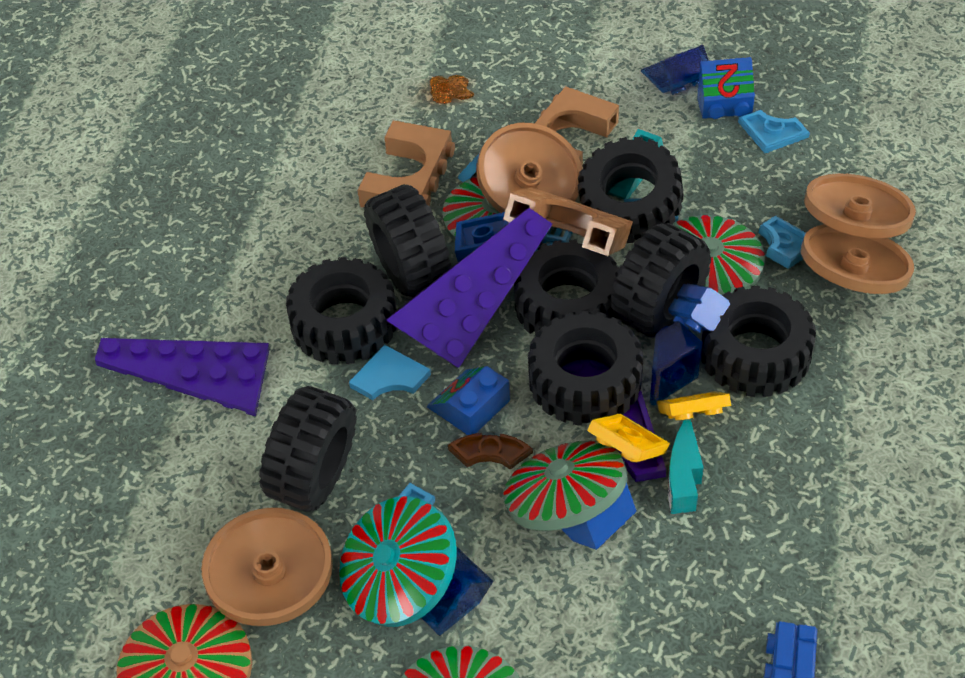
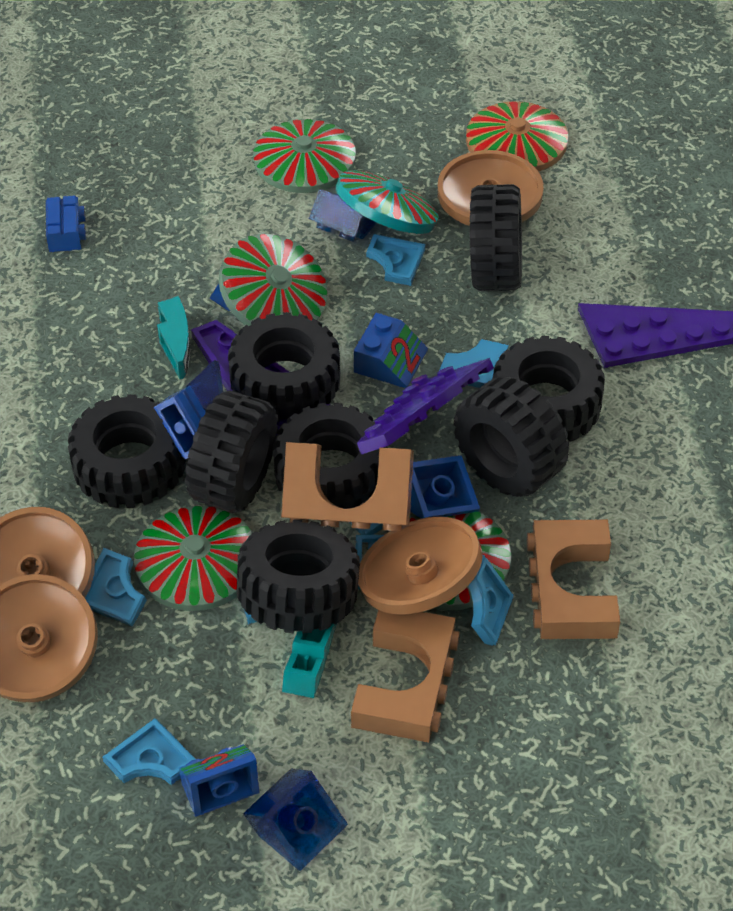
camera: 160 degrees right, 0 degrees up
clear orange plate [429,75,474,104] -> none
reddish brown tile [447,433,533,469] -> none
yellow plate [587,413,670,462] -> none
yellow plate [657,391,731,420] -> none

